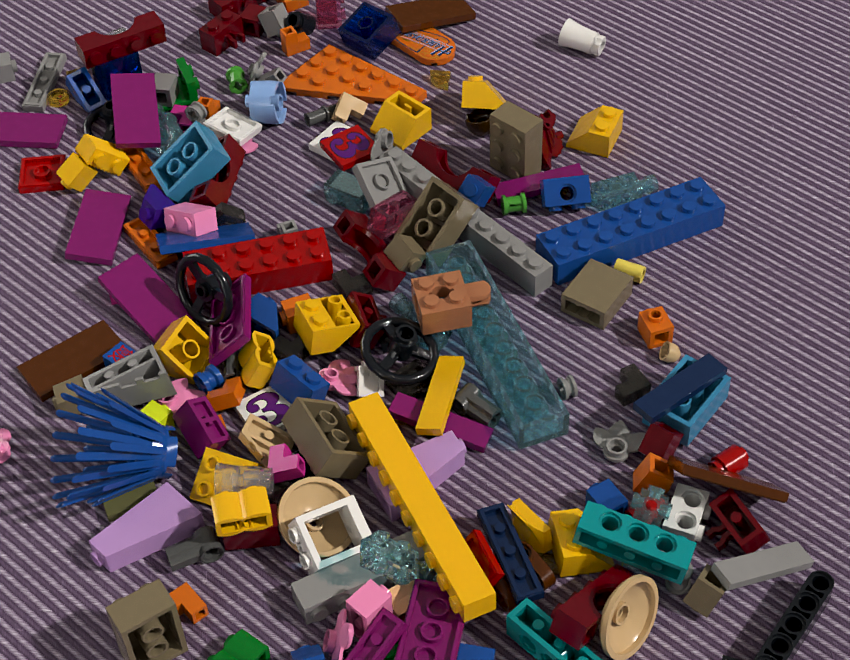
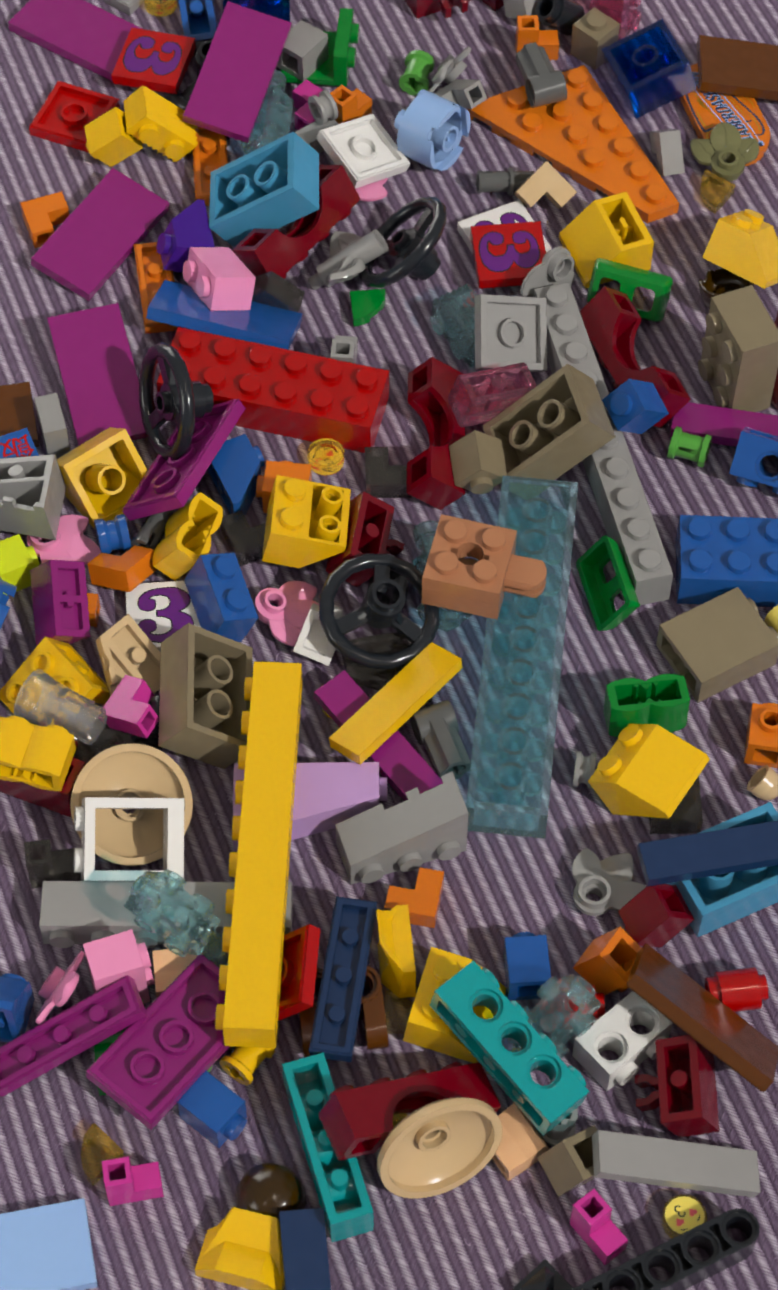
camera: 25 degrees right, 10 degrees up
none -> orange piece [20,191,69,248]
none -> clear smoke piece [24,839,81,888]
none -> light grey piece [34,393,70,459]
none -> red tile [111,27,196,94]
none -> yellow bush [219,1047,275,1086]
none -> clear yellow tile [307,438,345,476]
none -> light grey plant [308,230,388,290]
none -> light grey wedge [335,771,469,885]
none -> green tile [350,289,386,327]
none -> black piece [359,197,447,288]
none -> orange piece [384,867,444,928]
none -> light nougat piece [492,1103,550,1181]
none -> dark grey piece [516,42,567,108]
none -> dark pink piece [569,1189,628,1266]
none -> dark tan brick [570,7,620,70]
none -> green piece [576,535,640,631]
none -> green piece [586,258,673,323]
none -> yellow slope [588,723,710,819]
none -> green brick [604,674,690,737]
none -> light grey piece [649,129,685,176]
none -> light yellow tile [661,1194,707,1239]
none -> olive plate [690,122,759,182]

